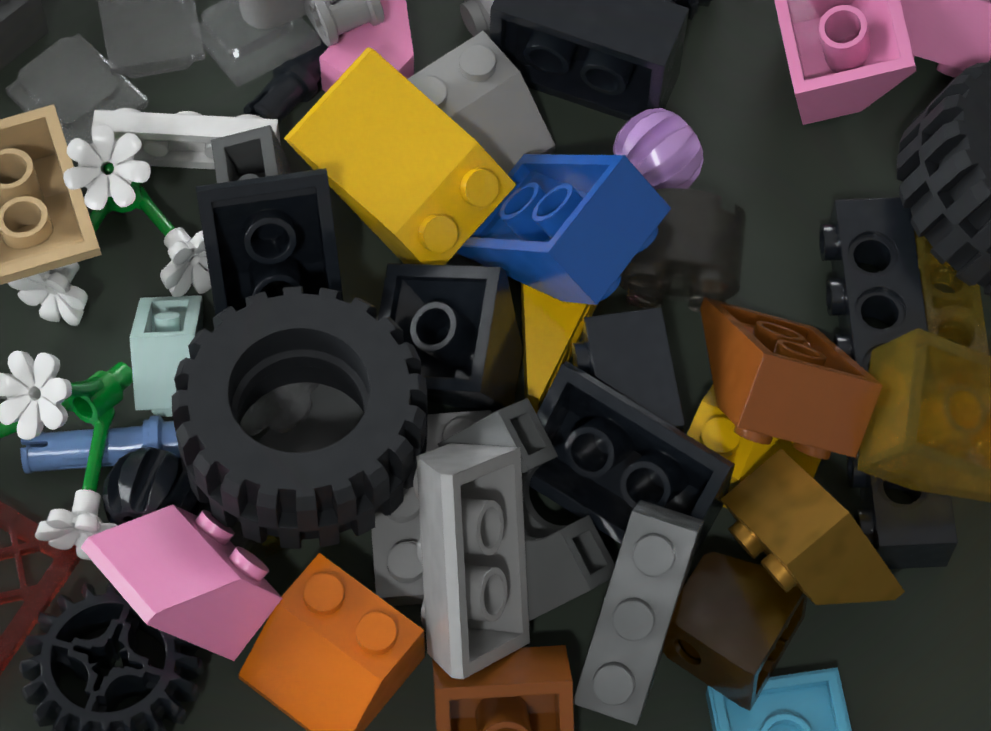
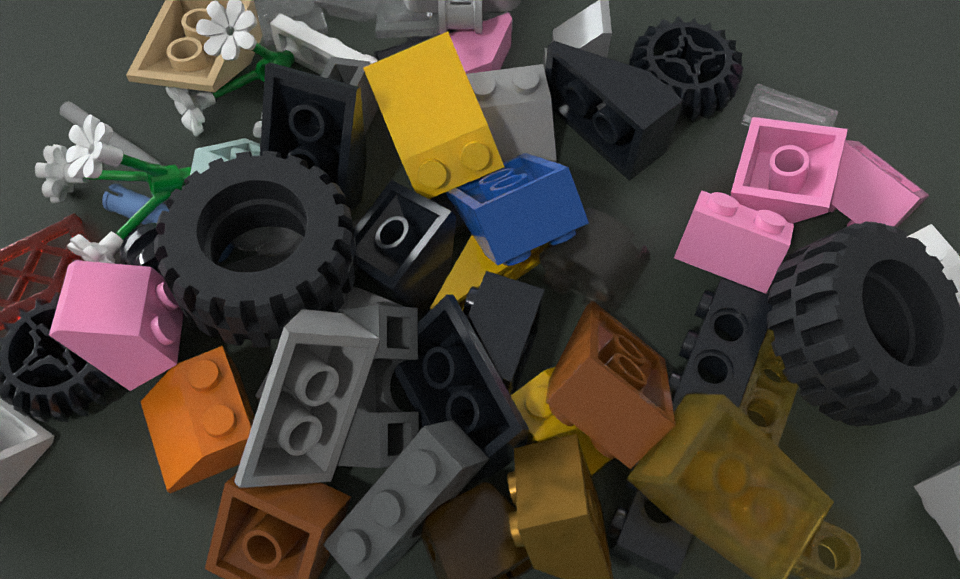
camera: 30 degrees right, 0 degrees up
lavender piece [613,108,704,199] -> none
none -> bright pink slope [674,190,794,294]

